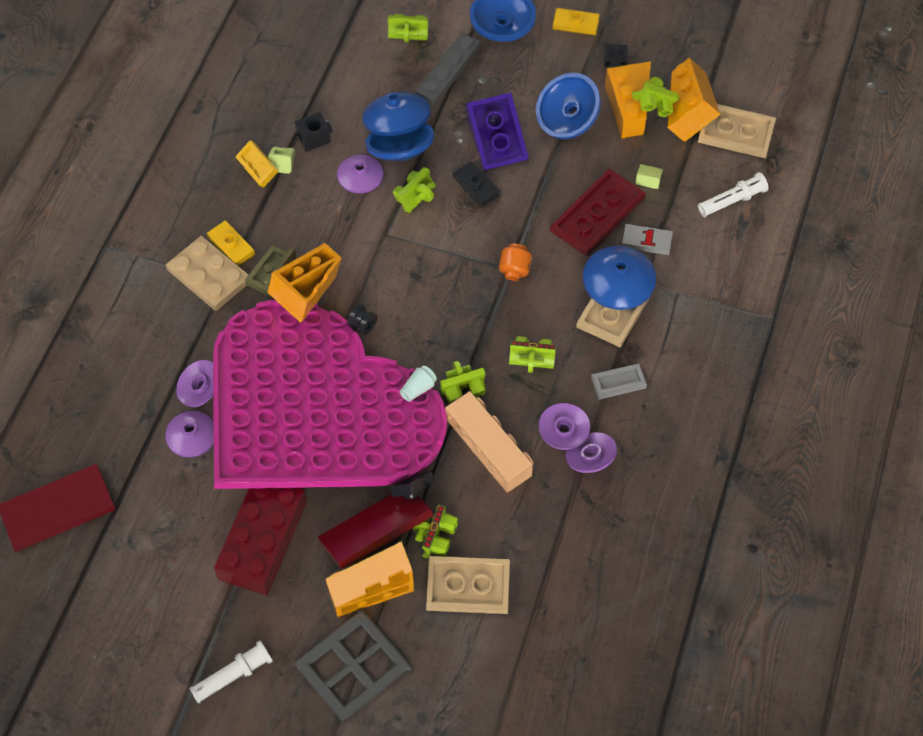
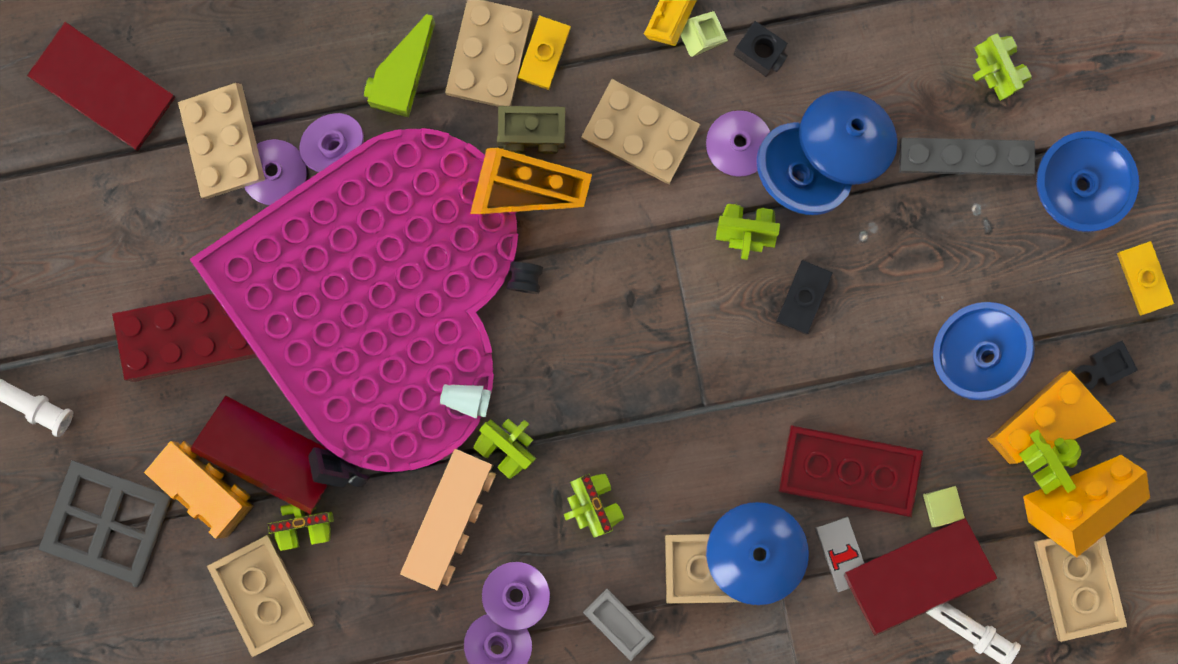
camera: 60 degrees right, 25 degrees up
dark purple slope [465,92,529,171] -> none
orange head [498,243,532,281] -> none
none -> tan plate [178,83,265,199]
none -> lime slope [364,14,435,118]
none -> tan plate [581,79,700,185]
none -> dark red tile [844,518,997,636]

